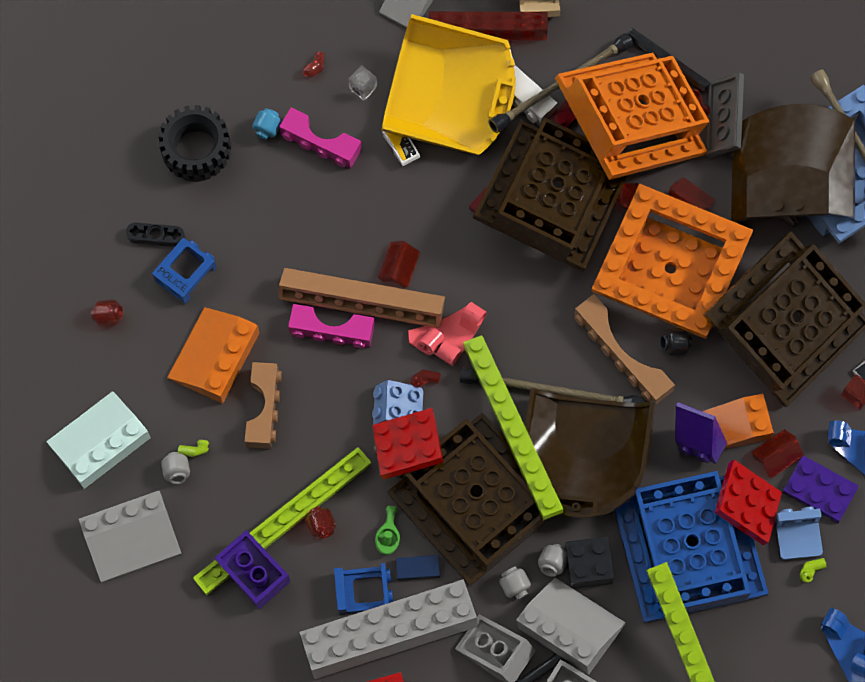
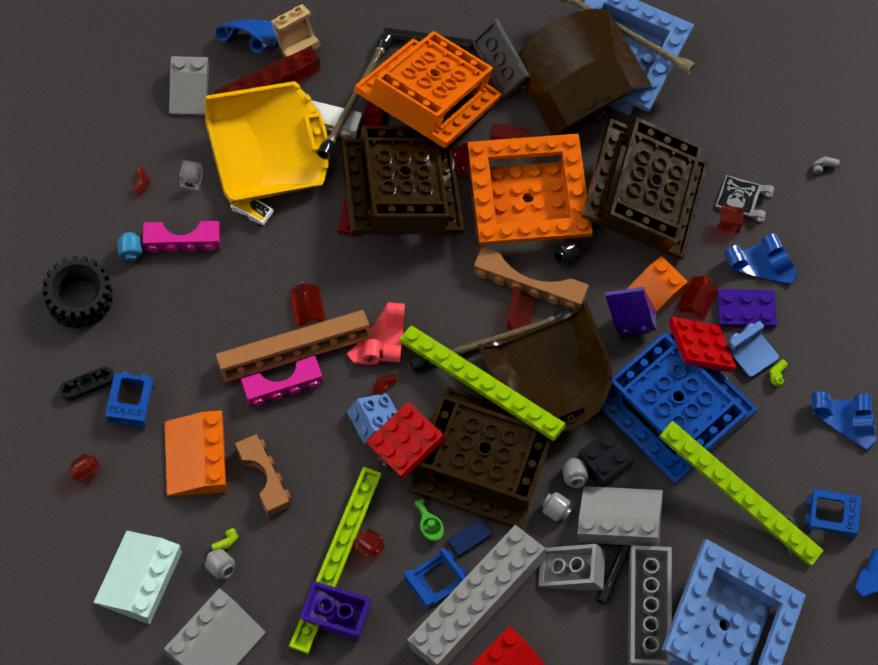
camera: 35 degrees left, 5 degrees down
none -> clear red panel [507,287,535,330]

